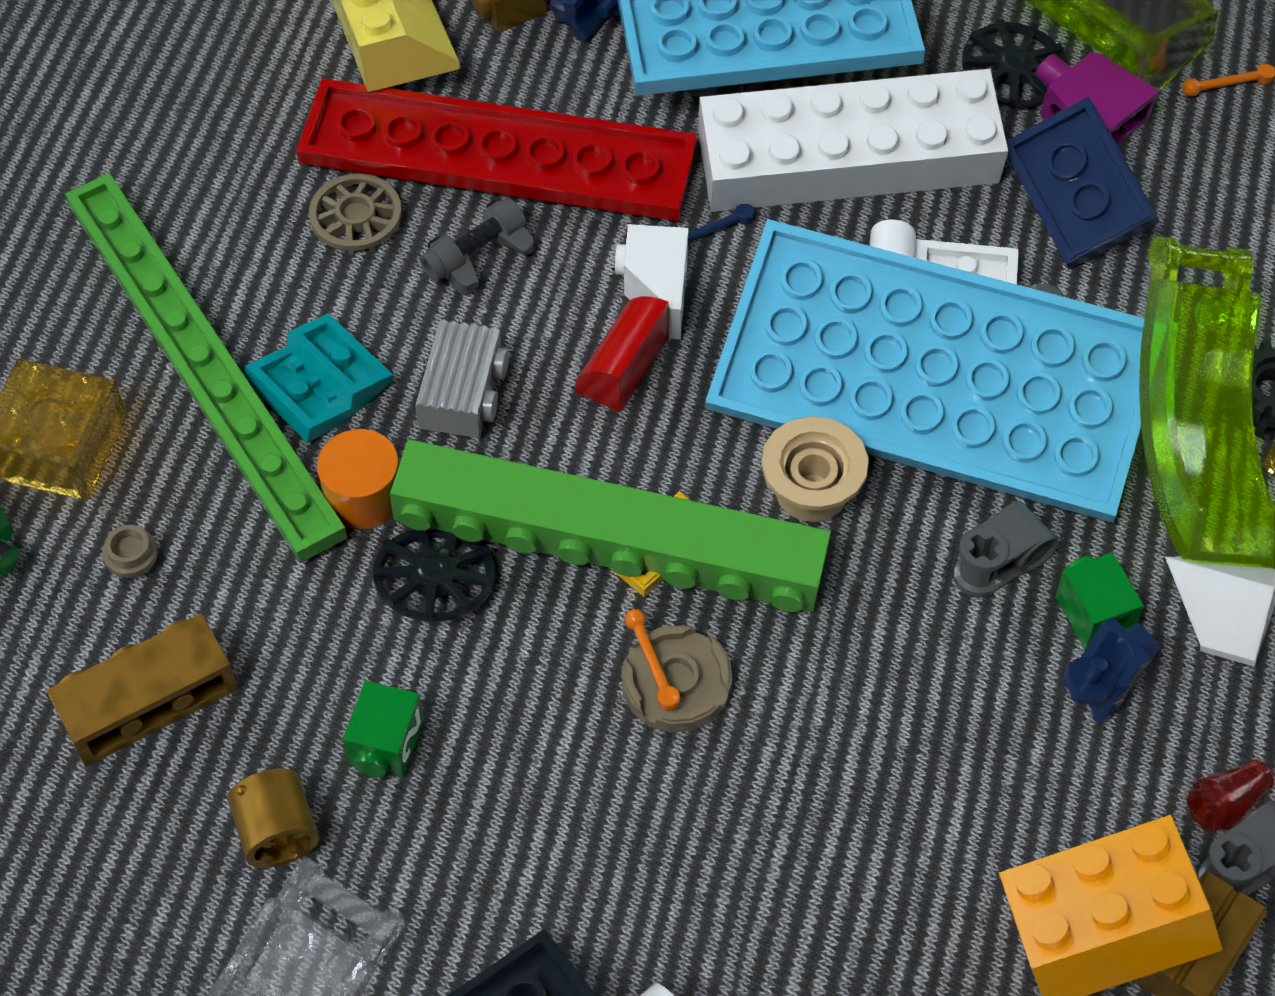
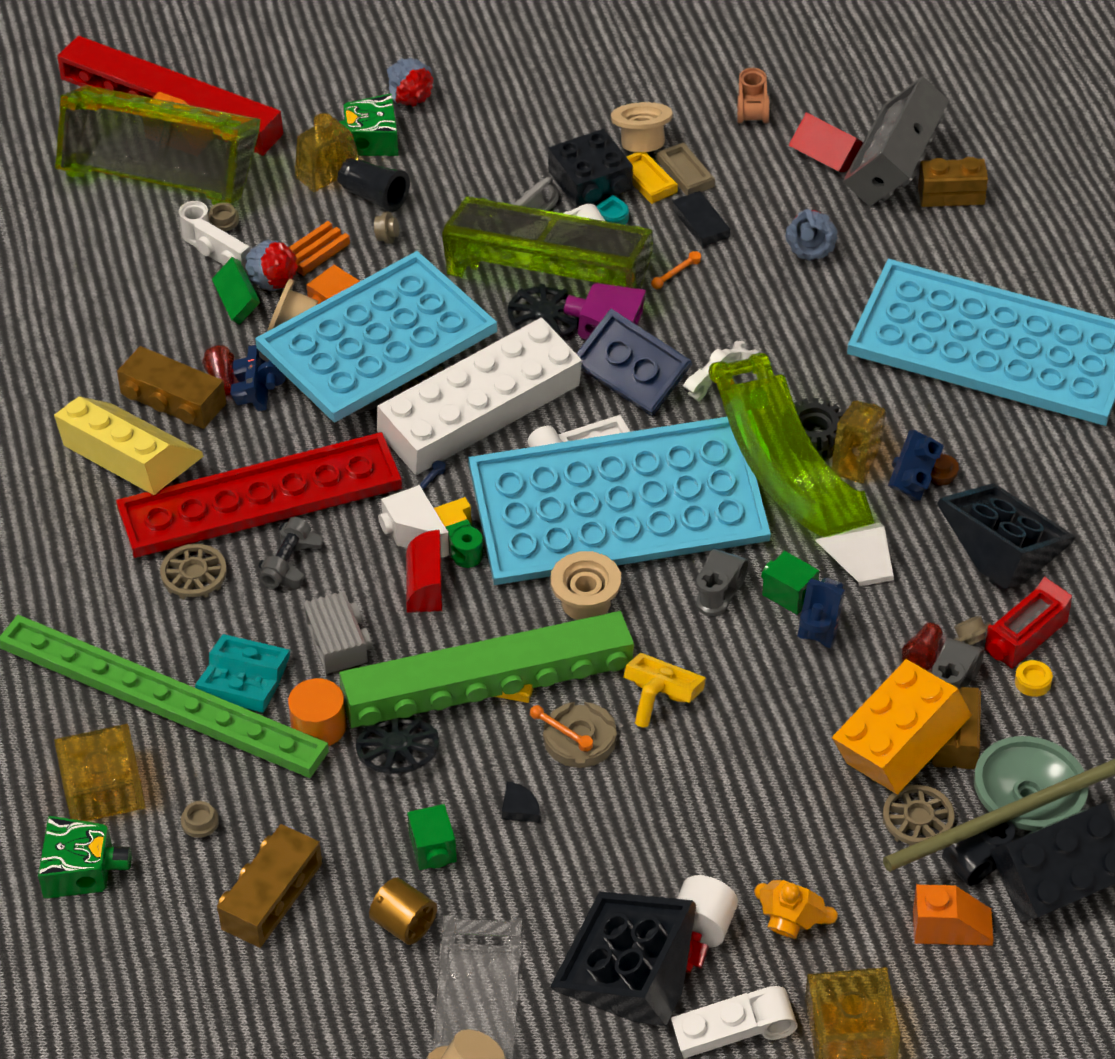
camera: 30 degrees left, 10 degrees down
none -> green leg [434,497,483,568]
none -> black tile [502,781,540,823]
none -> yellow plate [623,653,706,727]
none -> white piece [683,341,759,402]

